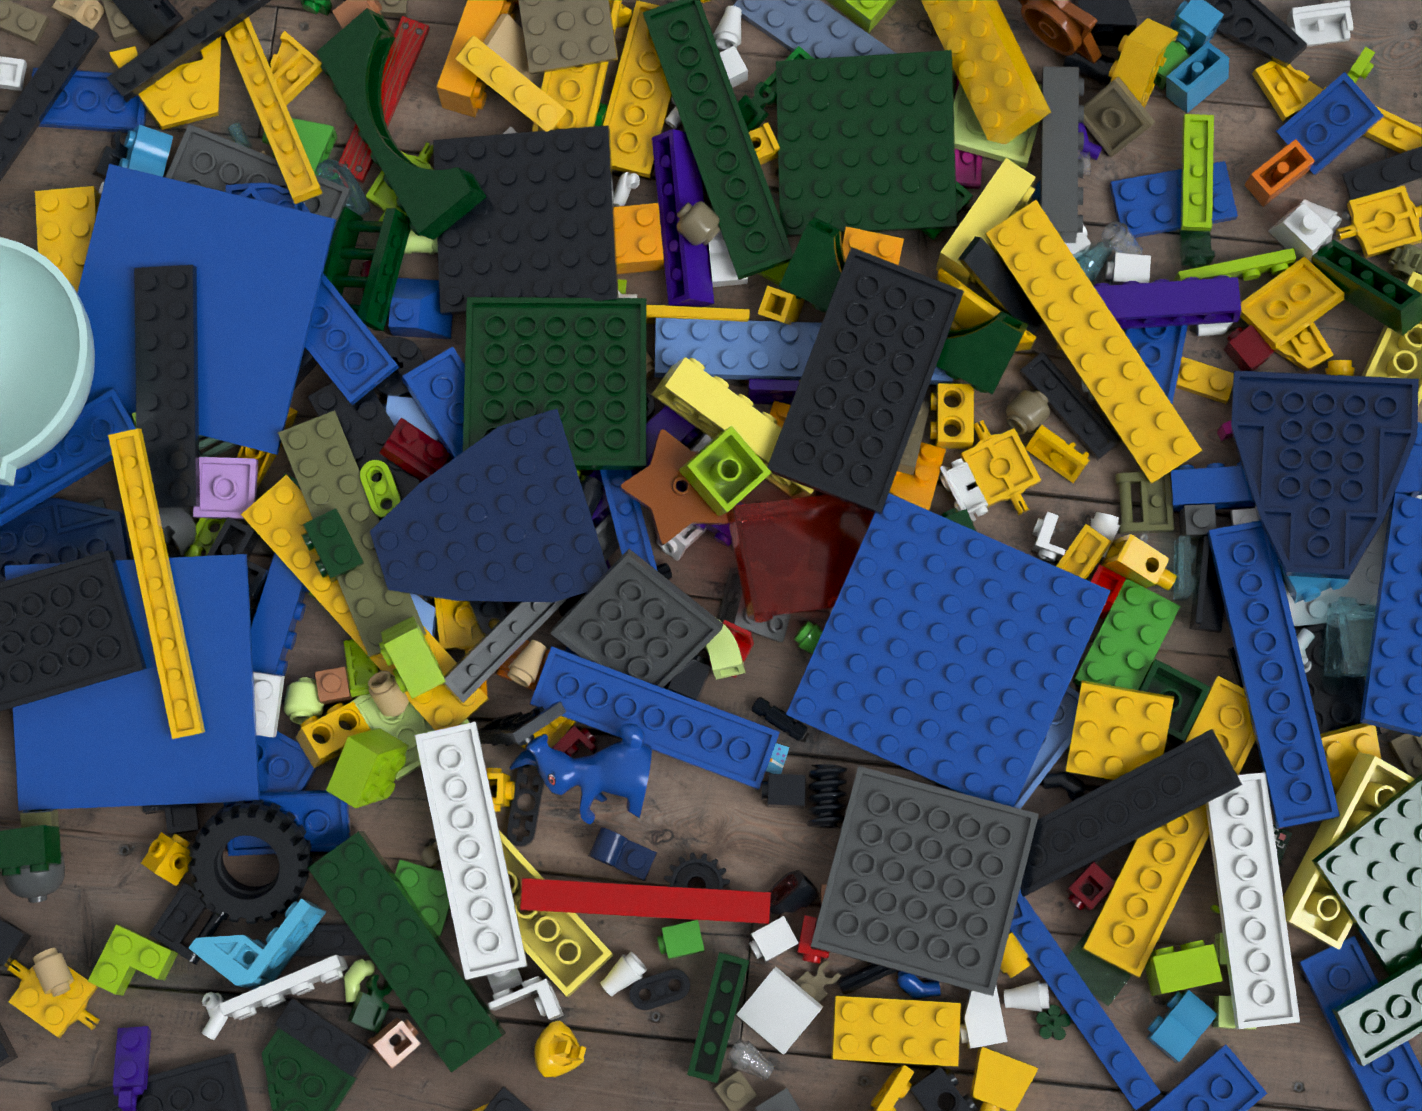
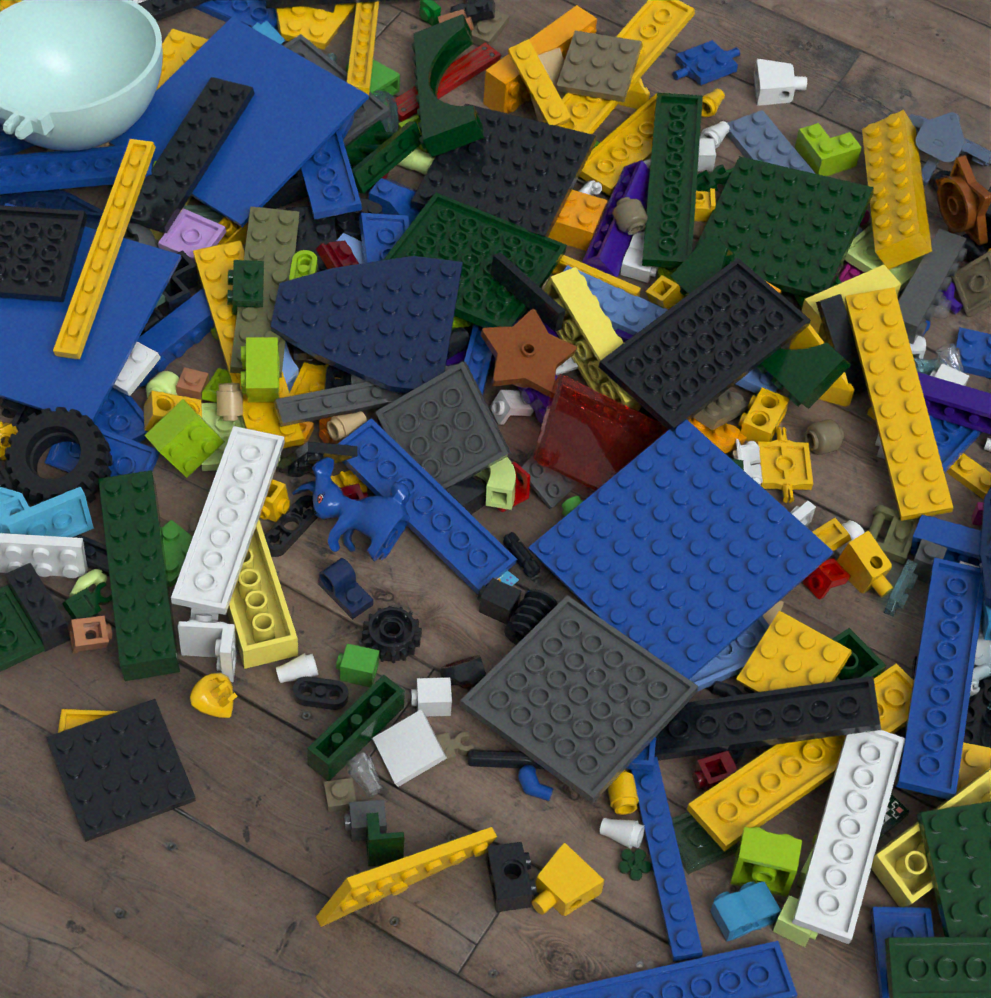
camera: 20 degrees right, 25 degrees down
yellow wing [270,31,323,106] -> none
red tile [520,878,771,924] -> none
lime brick [679,426,772,516] -> none
red bracket [797,915,829,964] -> none
yellow brick [831,996,961,1067] -> none
white slope [959,986,1007,1049] -> none
black plate [1019,351,1121,461] -> none
yellow plate [1025,425,1090,483] -> none
bright green plate [1073,578,1180,690] -> none
black panel [1190,535,1224,633] -> none
none -> black tile [490,252,565,332]

